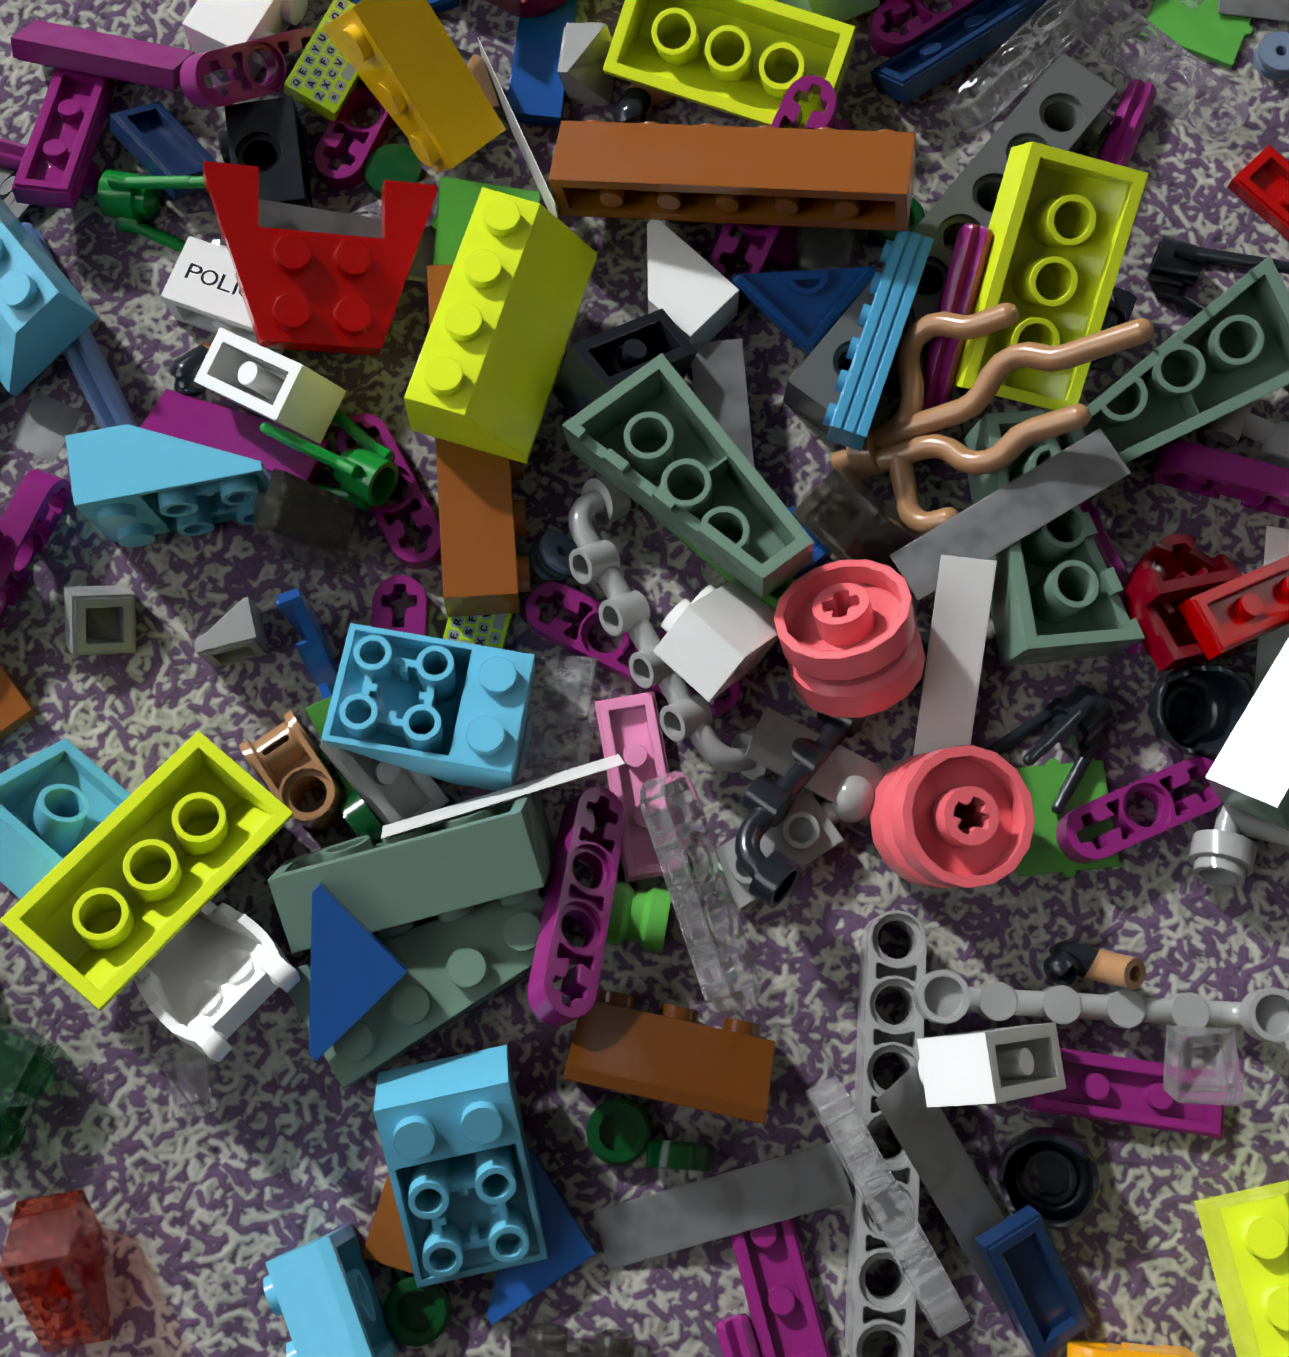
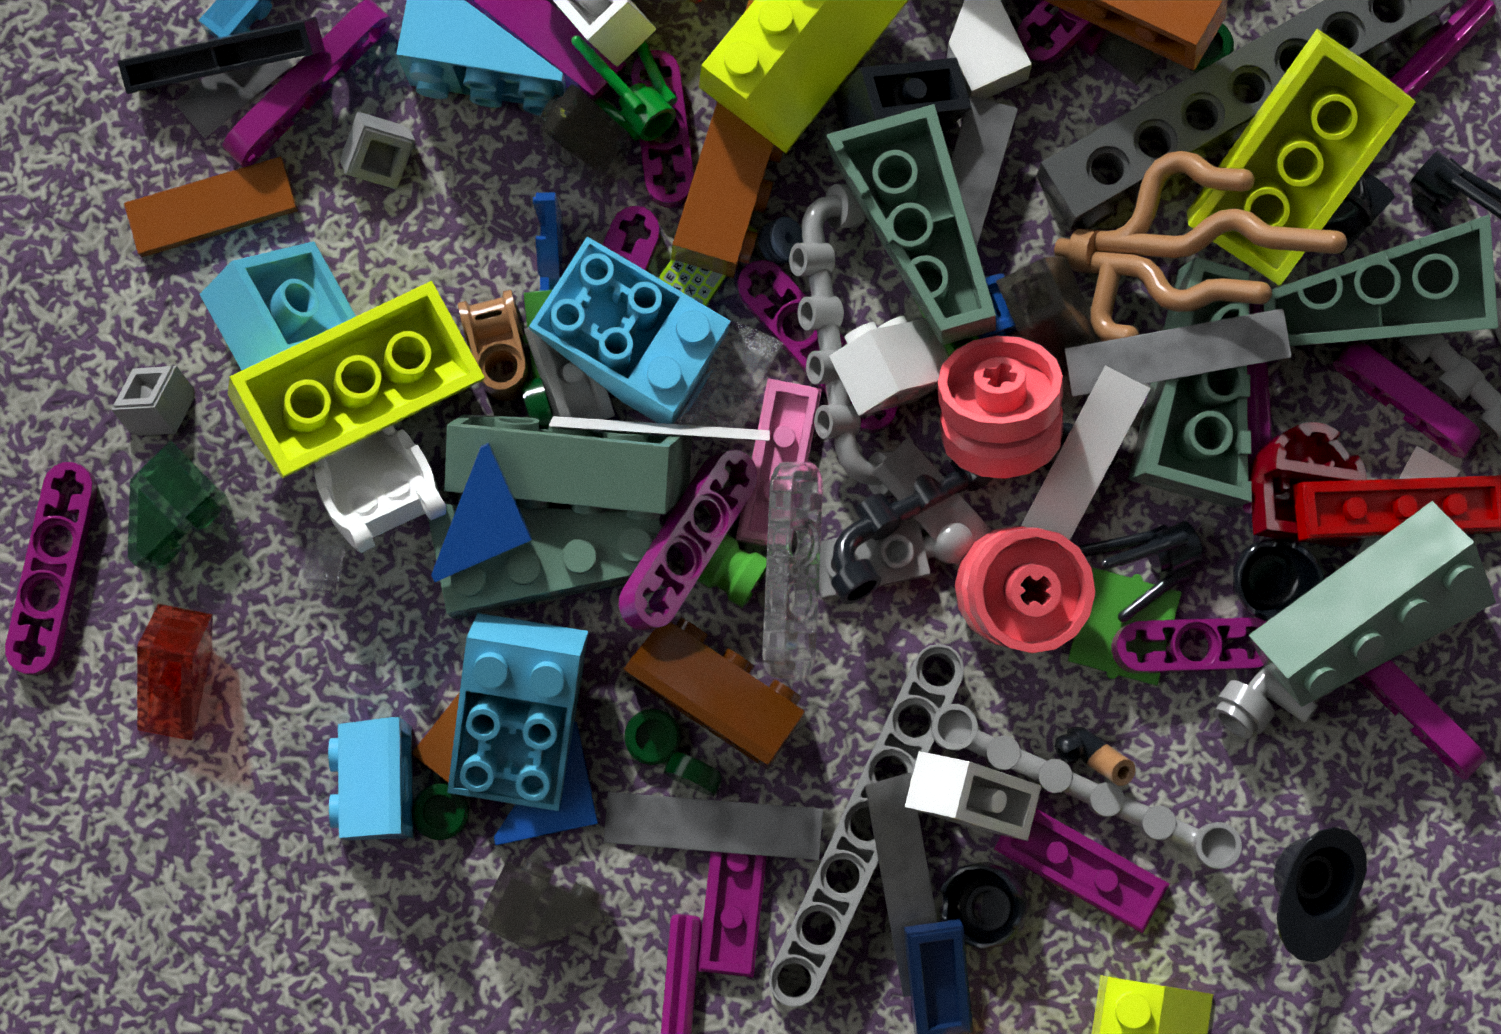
camera: 25 degrees right, 5 degrees up
light grey slope [194,597,269,668] -> none
blue tile [729,266,879,354] -> none
clear beam [806,1075,970,1338] -> none
dark azure piece [822,230,934,451] -> none
magenta axle [922,224,993,460] -> none
clear slope [1163,1025,1243,1106] -> none

